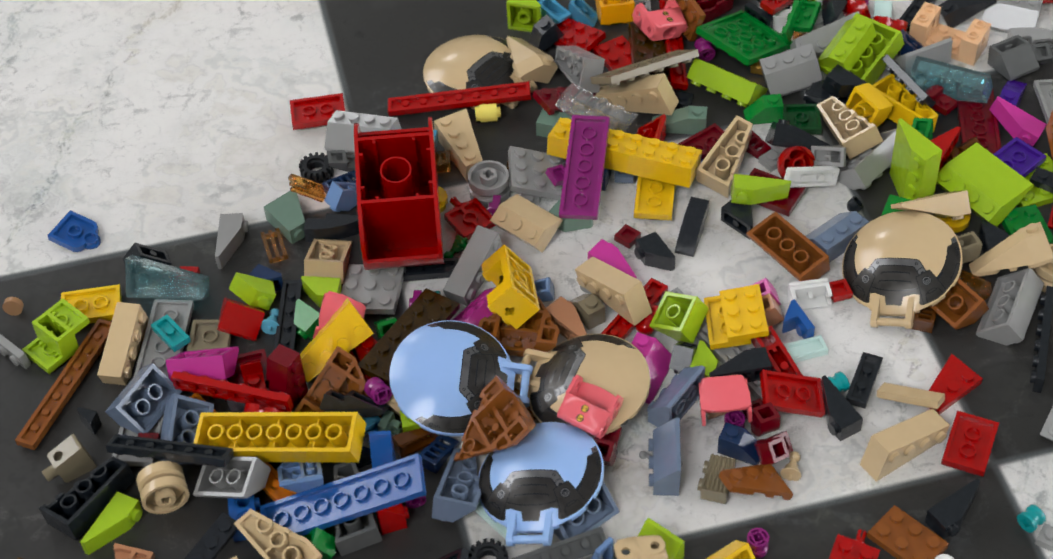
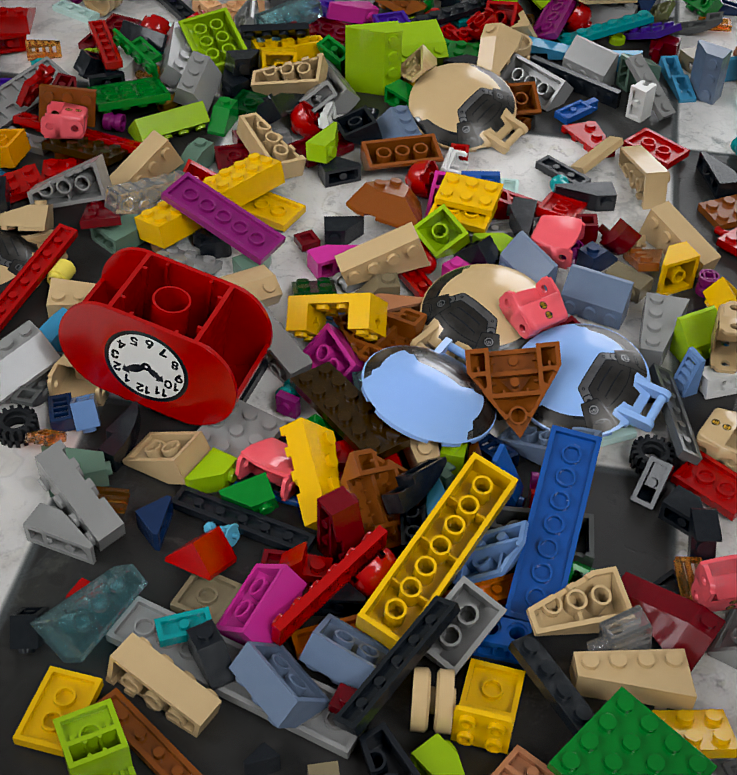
camera: 70 degrees left, 5 degrees down
lime slope [229,272,276,310] -> none
magenta wheel [364,377,392,405] -> none
magenta plate [545,164,565,187] -> none
dark tan plate [590,49,699,87] -> none
black slope [675,197,710,257] -> none
lime slope [818,17,876,71] -> none
none -> light grey wedge [35,440,126,551]
none -> black slope [186,619,236,690]
none -> dark green plate [292,277,337,295]
none -> black slope [333,105,383,145]
none -> dark orange wedge [346,177,422,228]
none -> red cylinder [405,160,439,199]
none -> yellow bracket [451,658,526,754]
none -> blue hinge [554,97,599,125]
none -> white hinge [625,80,657,123]
none -> light grey wedge [638,292,690,369]
none -> tan wedge [639,201,721,278]
none -> yellow slope [656,241,701,295]

